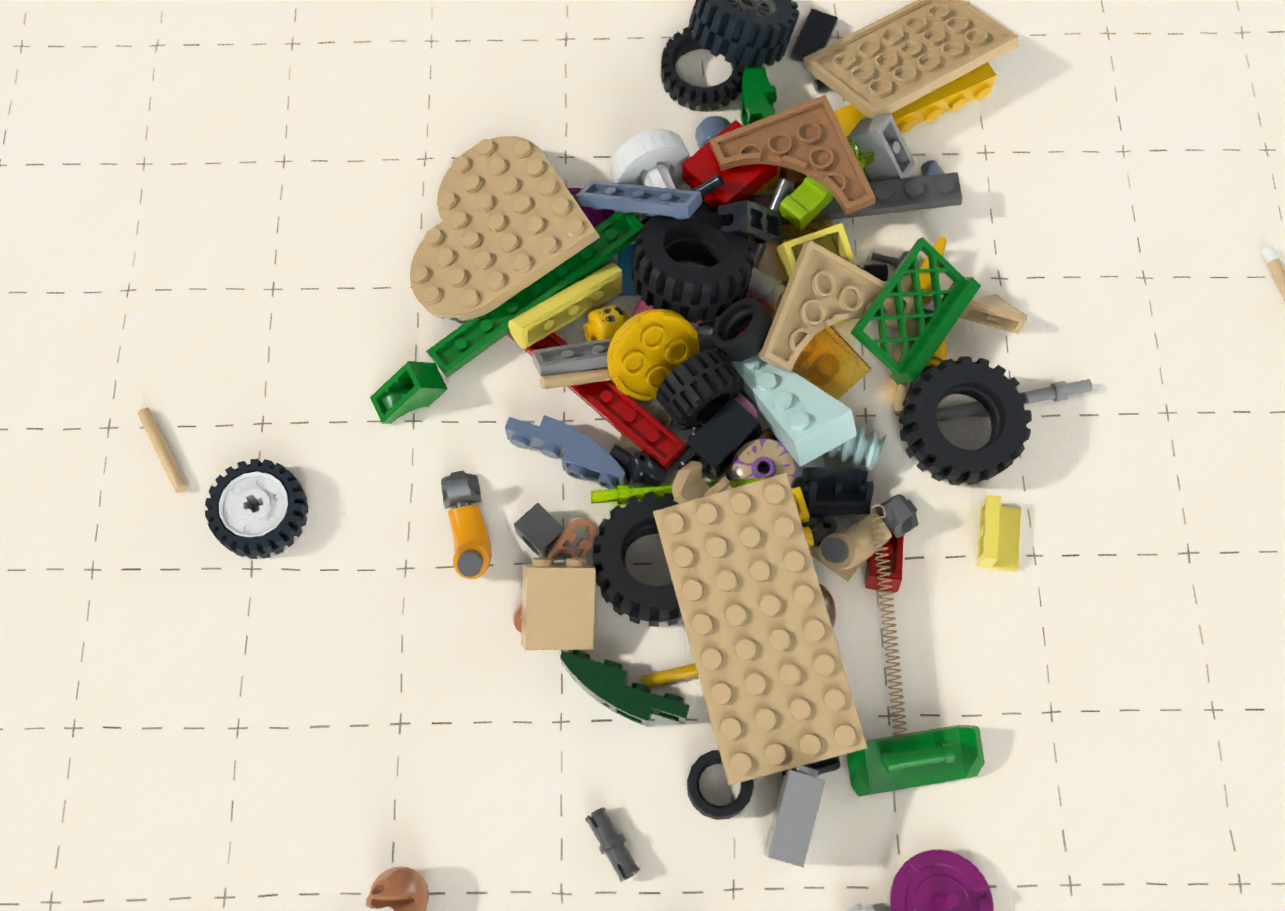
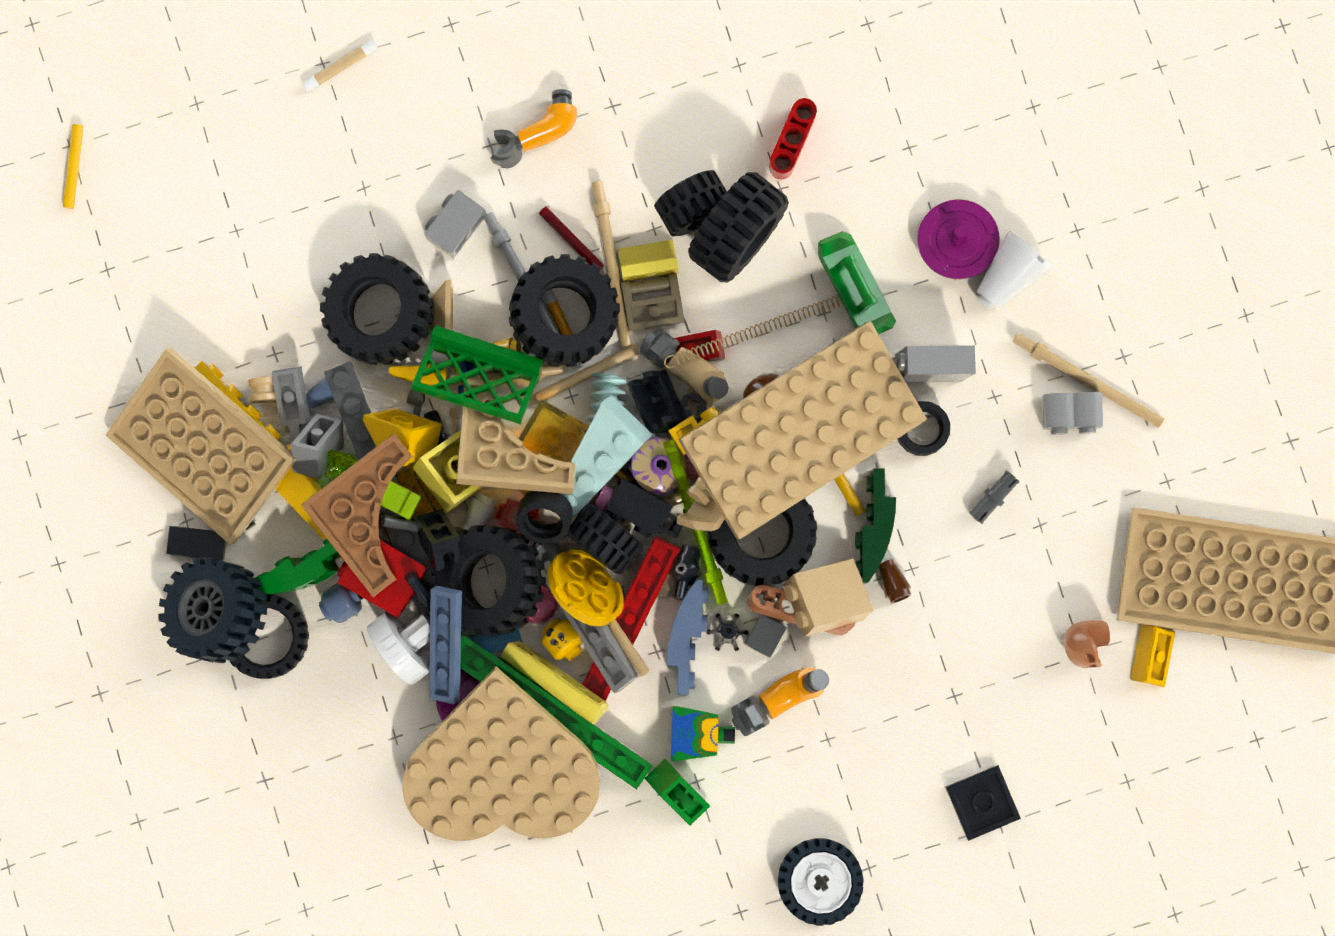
camera: 105 degrees left, 15 degrees up
none -> yellow bar [63,124,84,209]
none -> tan wheel [248,377,276,404]
none -> light grey hinge [272,366,311,444]
none -> black tyre [320,253,434,365]
none -> yellow slope [363,408,442,466]
none -> light grey brick [424,190,487,259]
none -> piece [490,89,577,169]
none -> tan bar [534,344,640,403]
none -> dark red bar [539,206,605,272]
none -> light orange bar [542,289,587,369]
none -> tan bar [592,181,632,348]
none -> dark tan plate [621,273,685,332]
none -> black tyre [654,170,727,237]
none -> torso [671,706,735,761]
none -> black tyre [688,172,789,283]
none -> black piece [706,613,749,651]
none -> red beam [769,98,817,180]
none -> reddish brown cone [879,559,912,604]
none -> black tile [945,765,1021,841]

